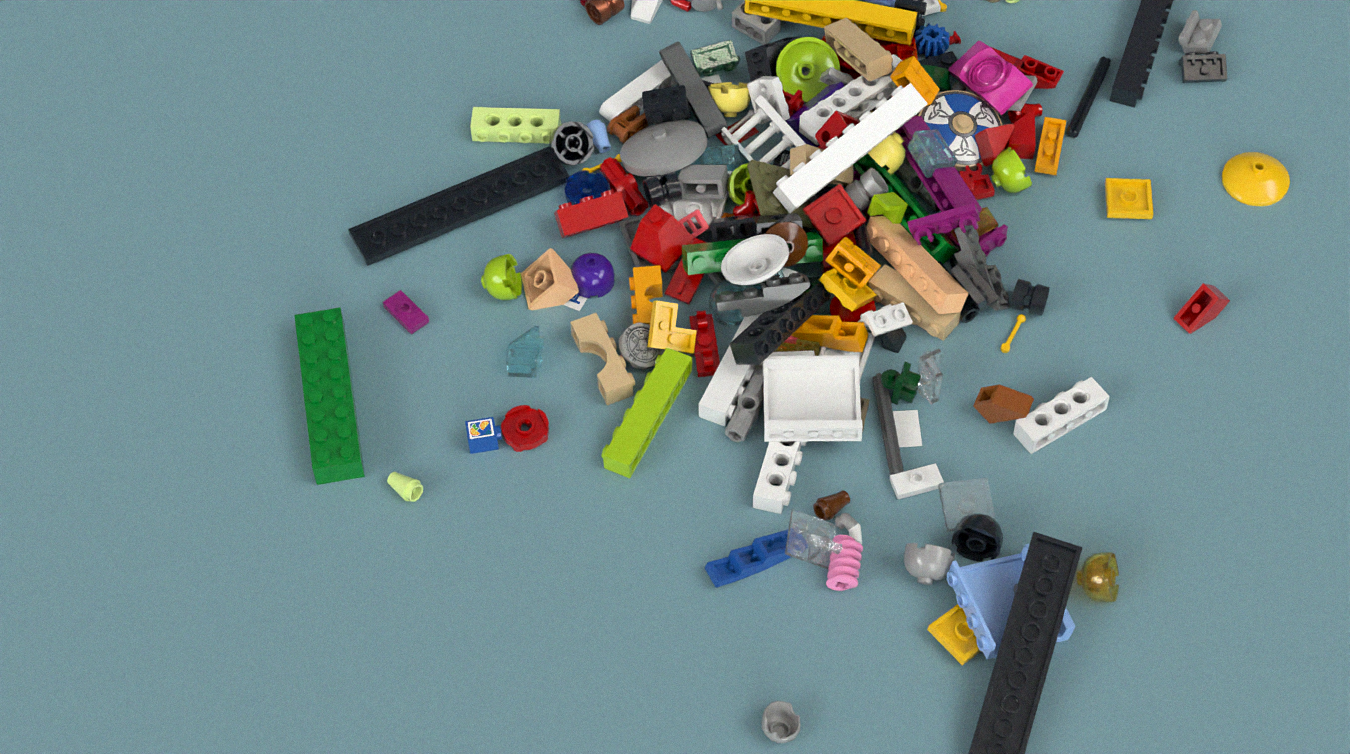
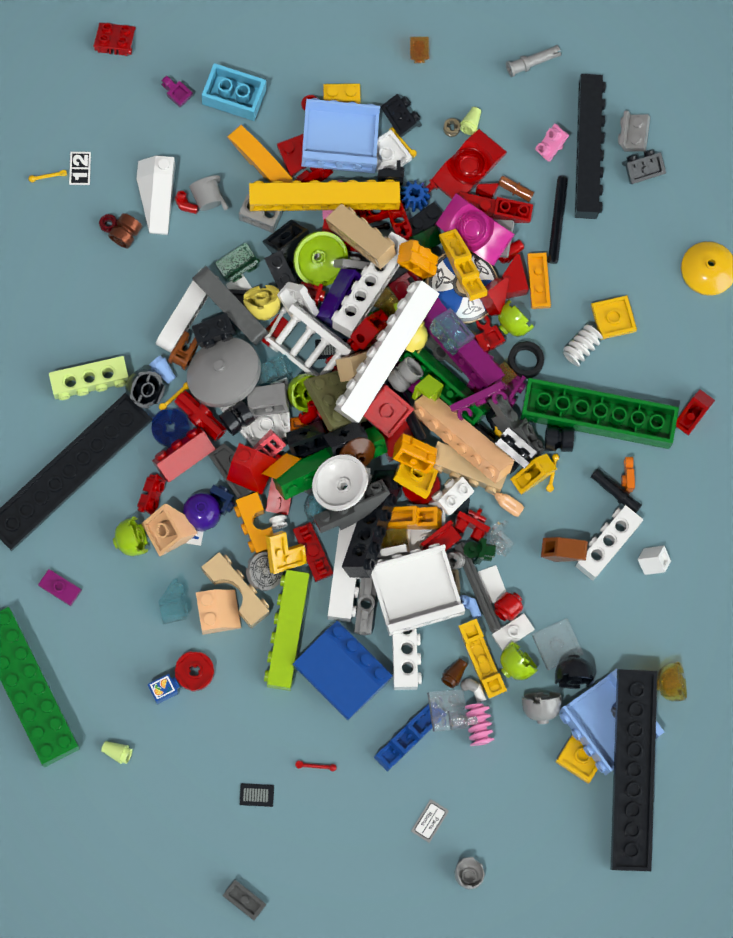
camera: 25 degrees left, 20 degrees up
none -> red hinge [137,474,166,515]
none -> light nougat slope [196,589,241,635]
none -> dark blue bracket [210,484,235,516]
none -> dark grey plate [222,880,267,921]
none -> black sticker [239,783,274,807]
none -> light orange sticker [261,453,301,479]
none -> white bush [269,515,288,530]
none -> blue slope [292,621,393,720]
none -> red hinge [295,761,337,772]
none -> sticker [411,799,449,843]
none -> red panel [420,520,462,551]
none -> red slope [431,129,507,199]
none -> yellow slope [439,229,487,301]
none -> light grey bush [447,551,465,569]
none -> red hips [455,508,490,542]
none -> yellow slope [458,619,507,698]
none -> light blue arm [459,595,482,619]
none -> red slope [475,183,499,199]
none -> light nougat piece [492,493,525,517]
none -> red head [494,592,523,621]
none -> dark orange axle [498,176,534,202]
none -> lime cylinder [500,641,538,680]
none -> black tyre [507,341,544,379]
none -> yellow slope [510,453,557,494]
none -> green brick [520,378,679,449]
none -> bright pink hips [535,123,569,162]
none -> white piece [563,325,603,367]
none -> black pin [590,468,642,513]
none -> orange plate [621,457,635,492]
none -> white panel [638,546,671,575]

